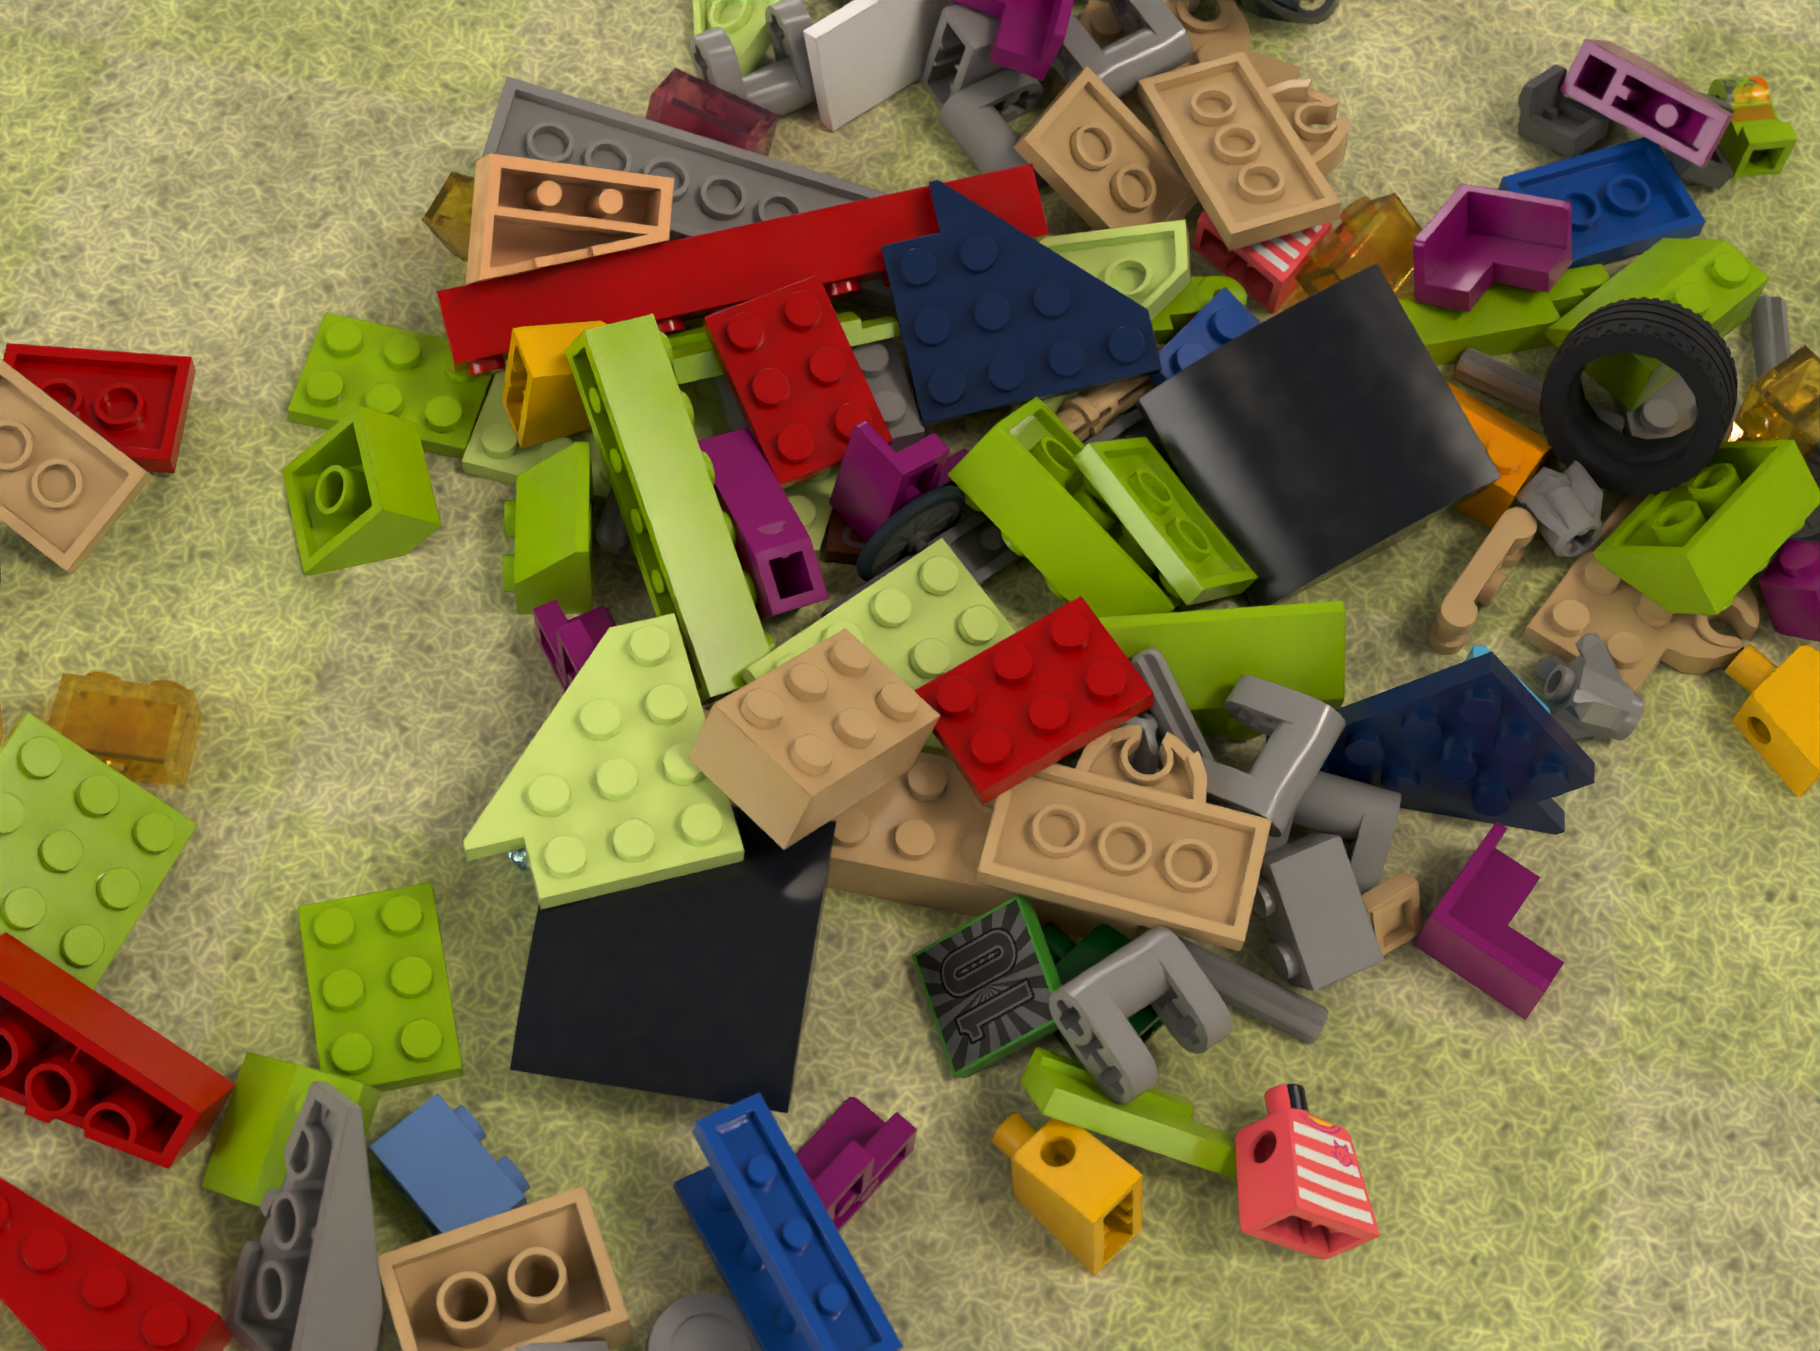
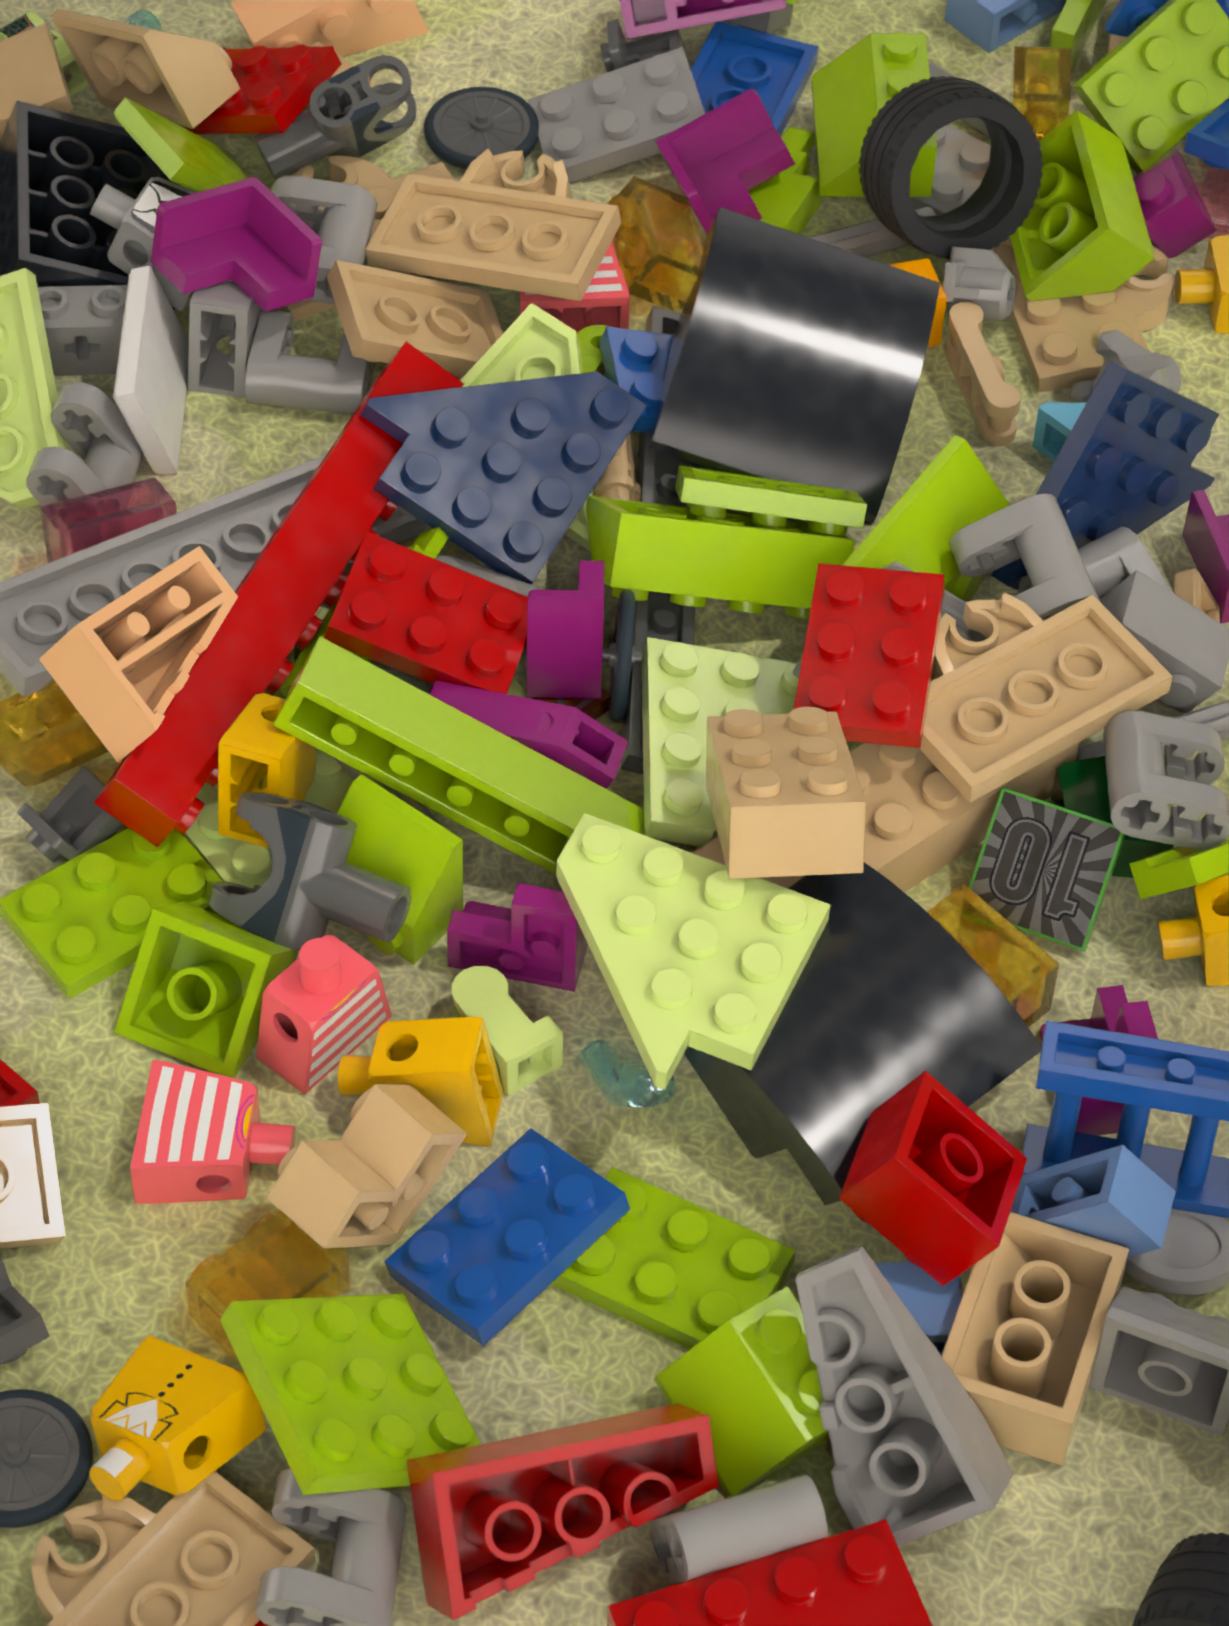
camera: 45 degrees left, 10 degrees down
none -> dark grey bracket [17,766,123,862]
none -> coral torso [130,1060,296,1204]
none -> dark grey connector [209,792,411,951]
none -> coral torso [256,935,392,1095]
none -> tan brick [266,1084,467,1249]
none -> yellow torso [338,1017,504,1147]
none -> blue plate [384,1128,630,1346]
none -> dark grey wheel [424,87,539,169]
none -> yellowish green leg [451,966,563,1096]
none -> light grey plate [528,47,705,184]
none -> light grey connector [651,1474,828,1584]
none -> red brick [839,1071,1027,1286]
none -> clear yellow brick [928,884,1059,1027]
none -> medium blue brick [1010,1145,1176,1258]

